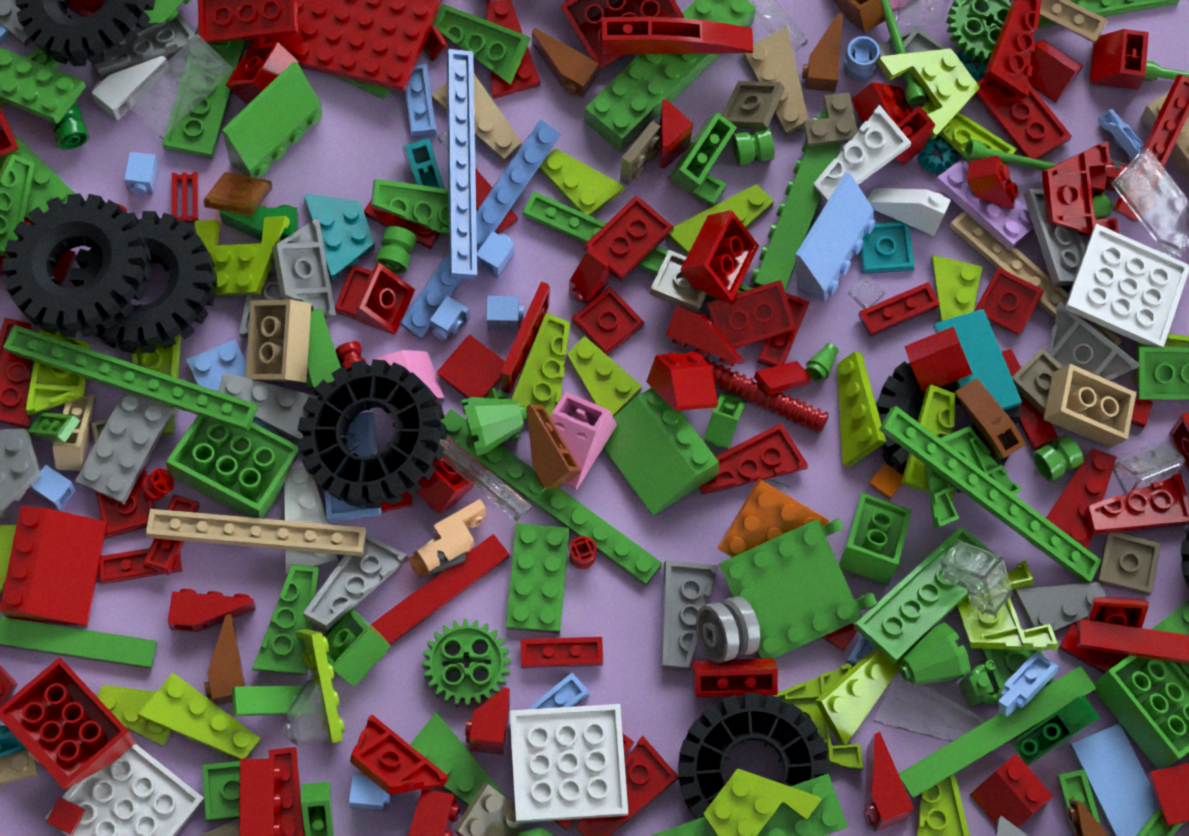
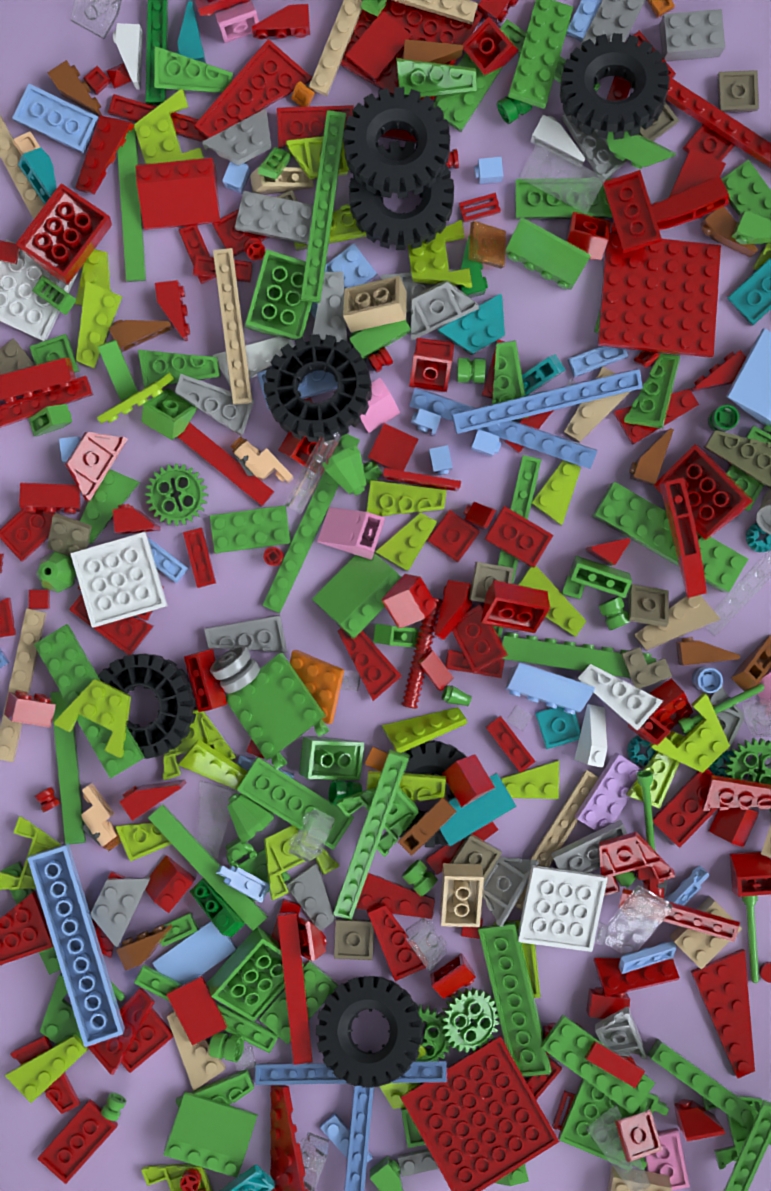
camera: 75 degrees right, 20 degrees up
clear slope [283,680,329,747] -> none
dark orange slope [526,404,581,489] -> none
dark tan plate [620,121,661,185] -> none
red slope [967,156,1019,210] -> none
red tile [974,267,1044,337] -> none
none -> bright green slope [32,275,76,315]
none -> green wheel [328,780,362,805]

